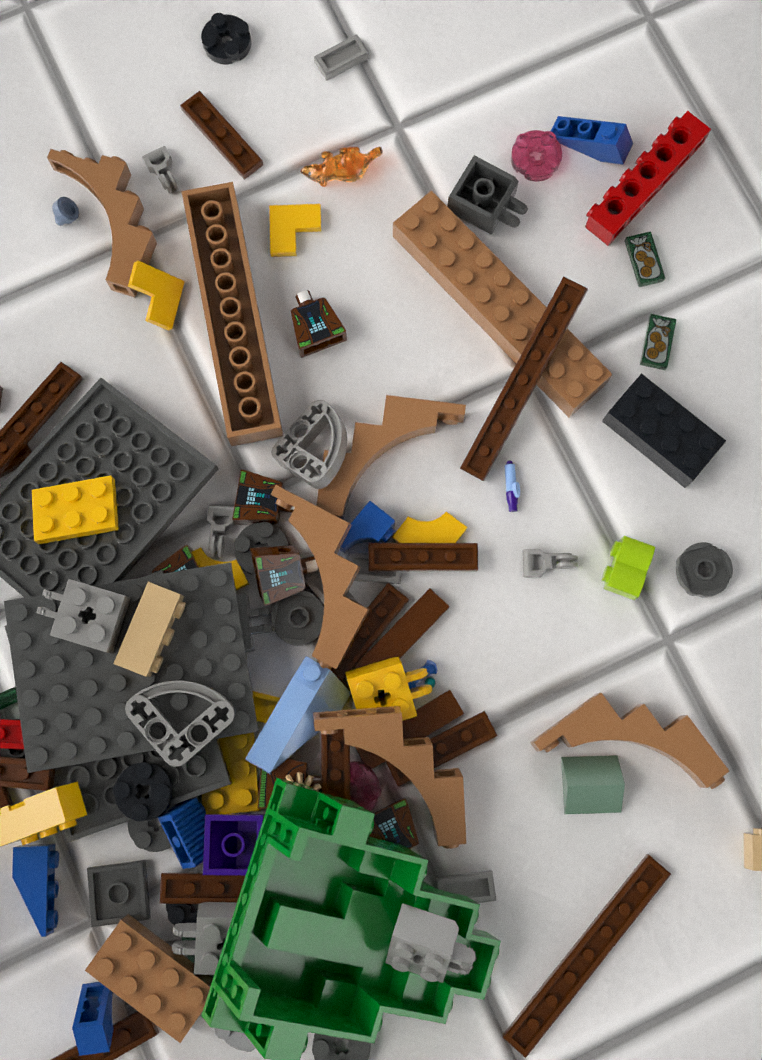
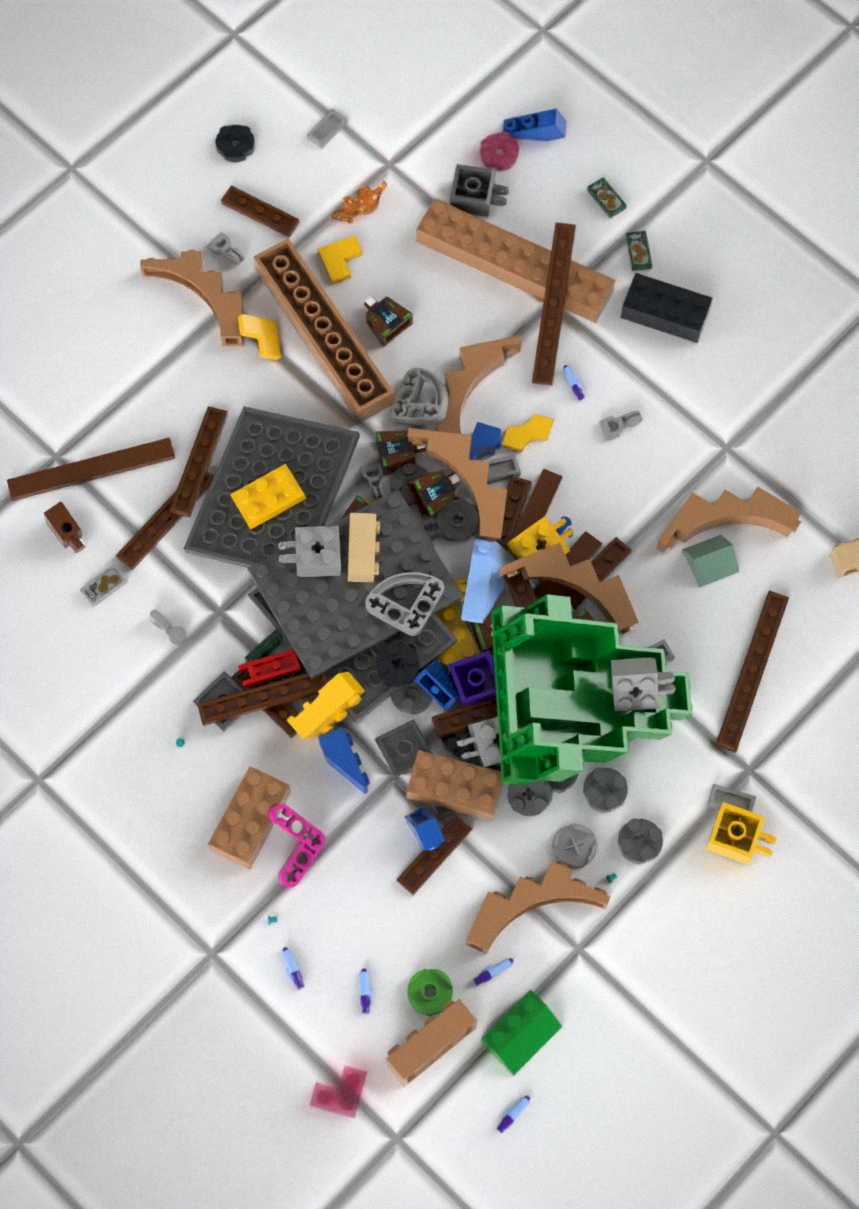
camera: 20 degrees left, 10 degrees down
sand blue tile [52,197,79,226] -> none
reddish brown tile [369,543,478,571] -> none
red brick [585,111,711,246] -> none
lime brick [601,536,655,600] -> none
dark grey plate [676,542,733,598] -> none

